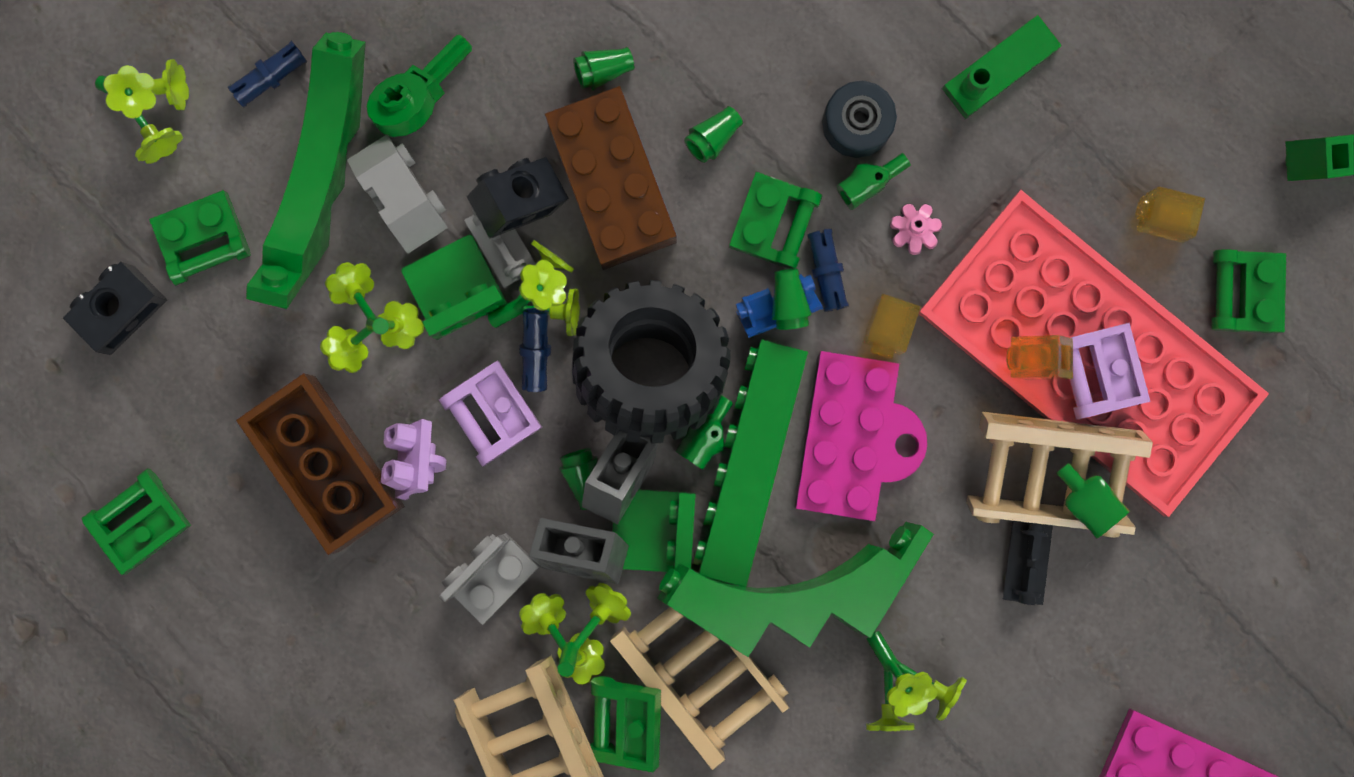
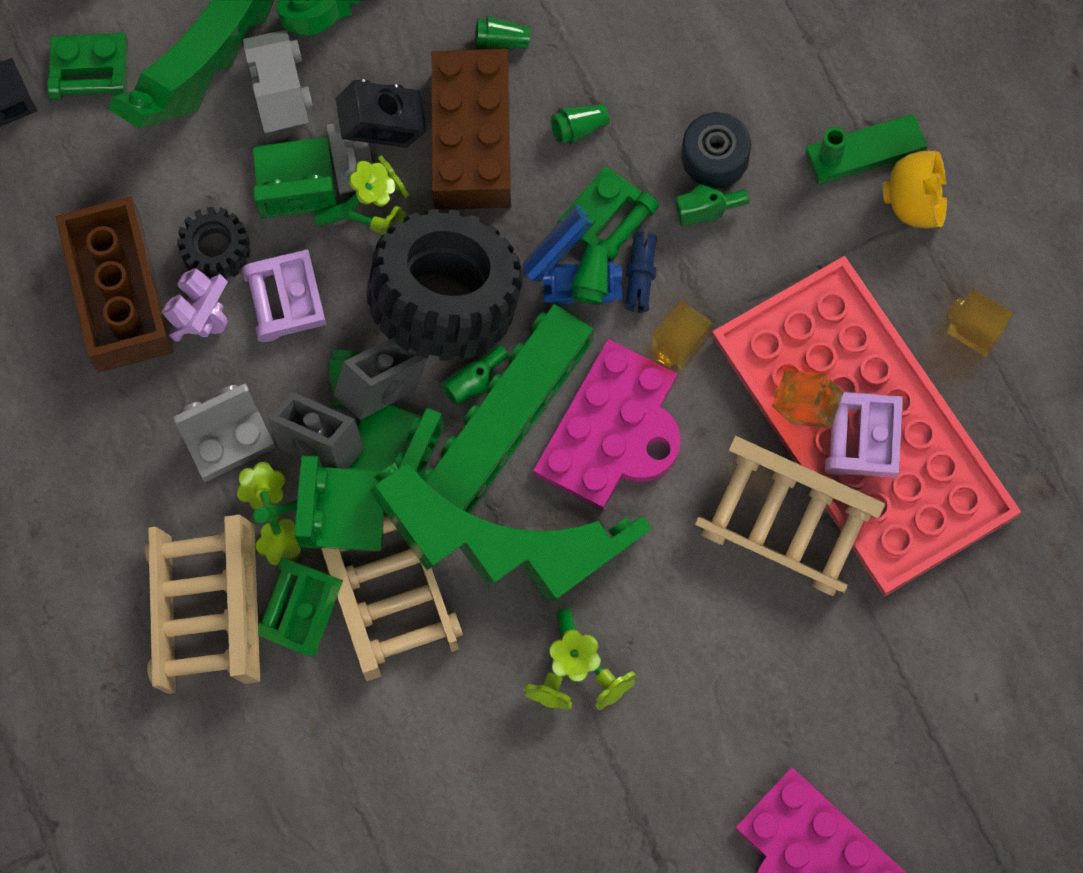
camera: 25 degrees right, 15 degrees down
lime plant [320,262,424,373] -> none
dark blue pin [519,308,551,392] -> none
bright pink plant [890,204,942,255] -> none
black hinge [1003,521,1053,605] -> none
green piece [1056,463,1130,539] -> none
green plate [1211,249,1286,333] -> none
none -> black tyre [177,207,251,281]
none -> green bracket [294,456,385,551]
none -> blue slope [522,204,594,282]
none -> yellow cylinder [883,150,947,229]

